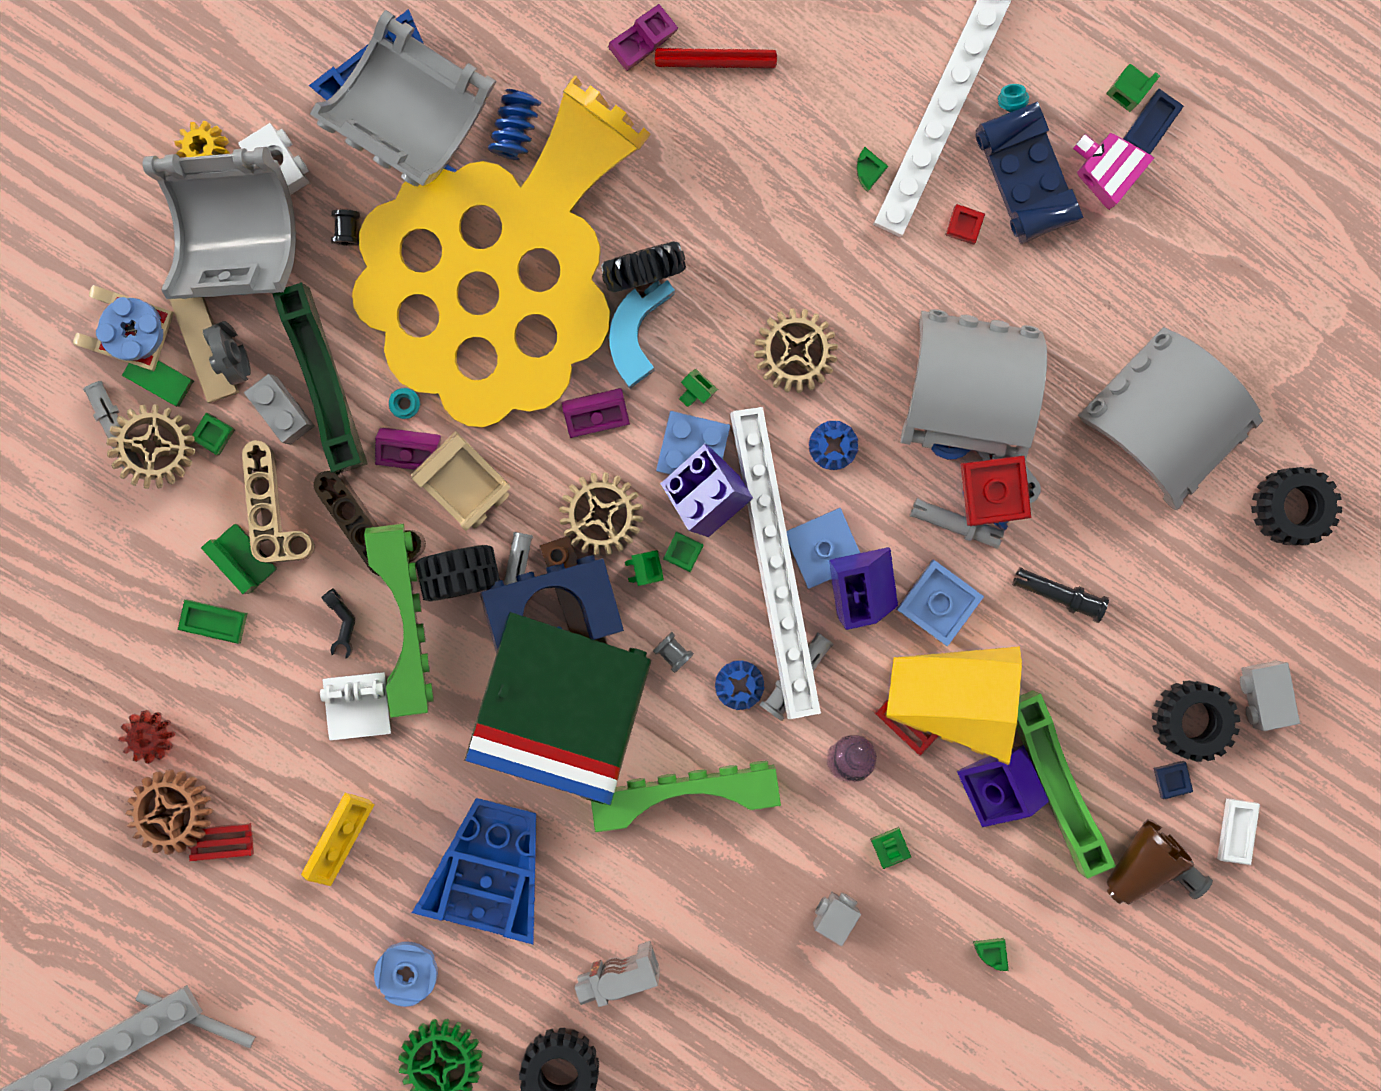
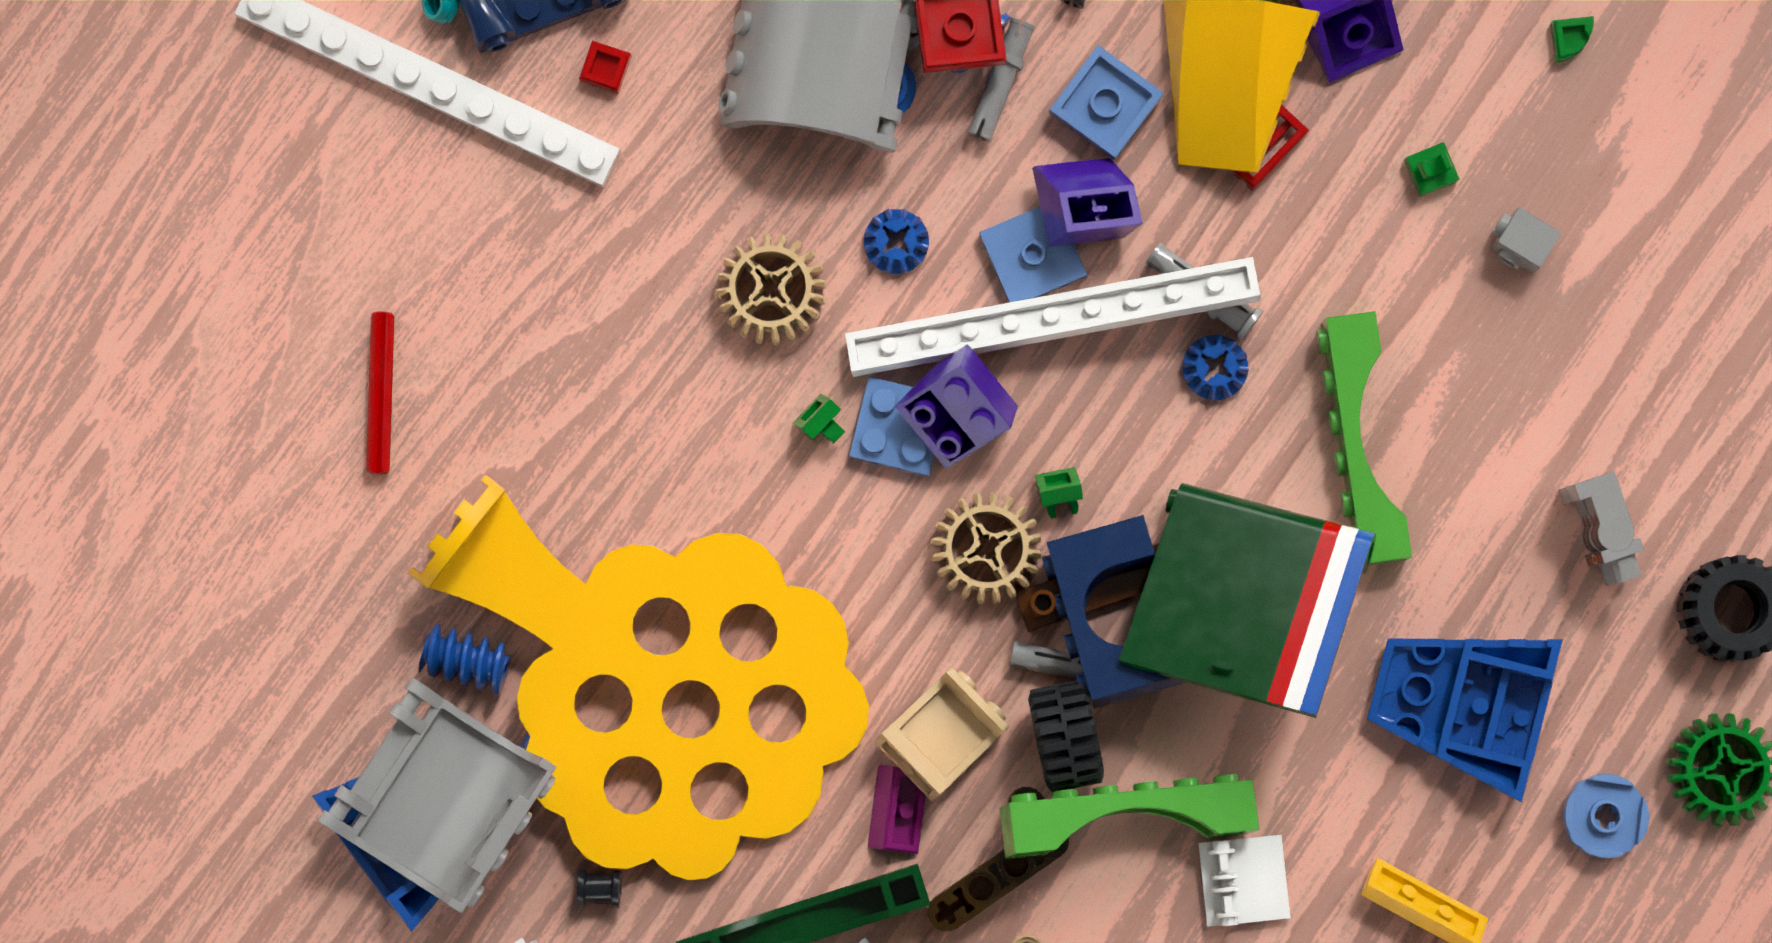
camera: 85 degrees left, 5 degrees down
black arm [321,588,355,659] -> none
teal plate [389,388,420,419] -> none
magenta slope [562,388,630,438] -> none
black gear [601,241,686,292] -> none
magenta slope [608,4,678,71] -> none
medium azure arch [609,280,675,388] -> none
dark grey bush [653,632,694,673] -> none
green tile [663,531,704,573] -> none
clear purple hair [827,735,877,782] -> none
green tile [857,147,888,192] -> none

